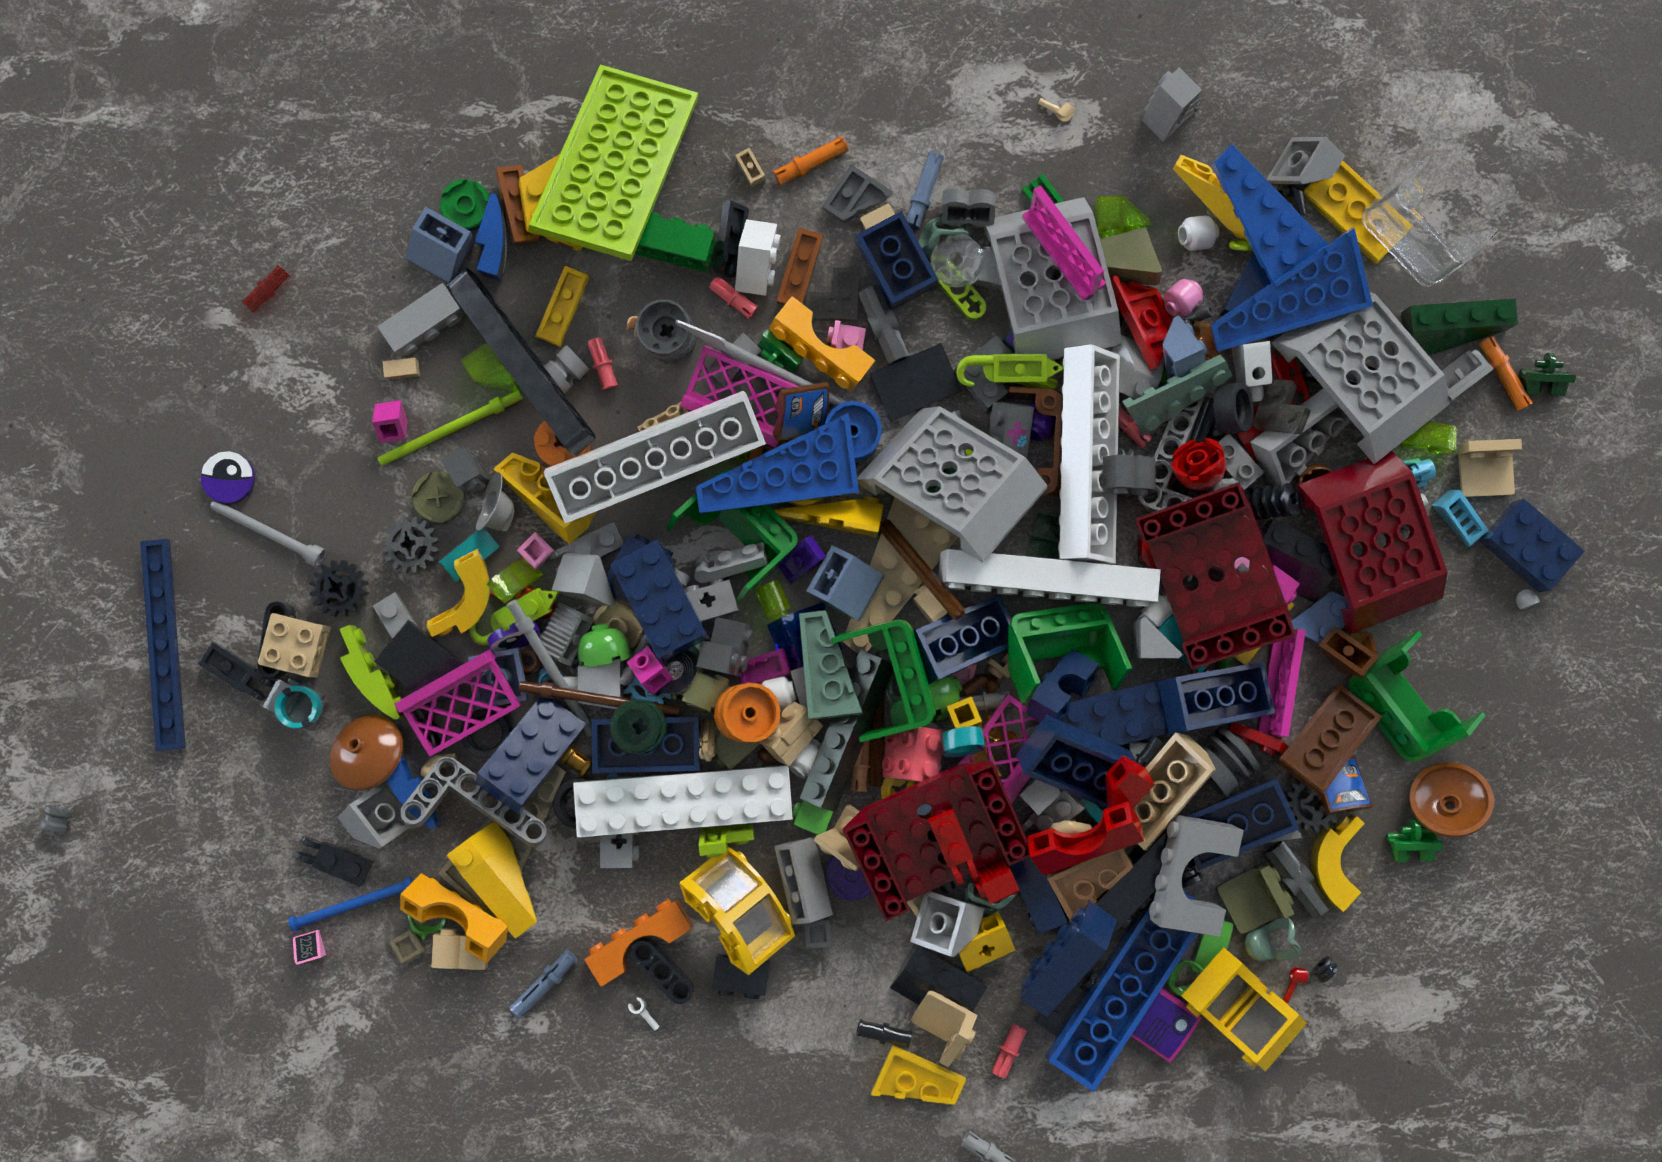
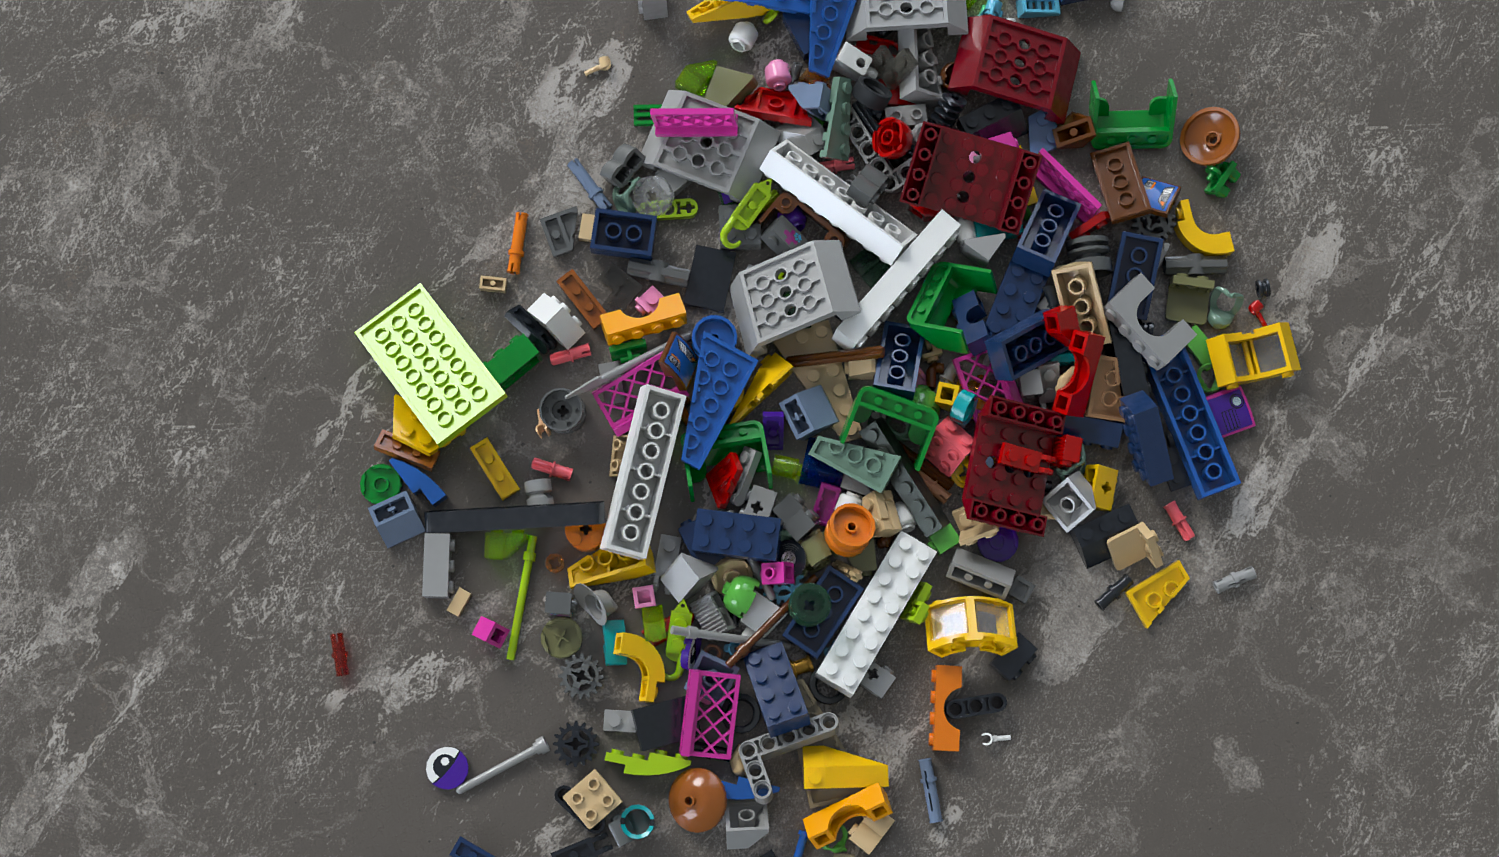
camera: 60 degrees left, 5 degrees down
none -> clear orange bush [545,554,565,573]
none -> red wing [706,452,743,509]

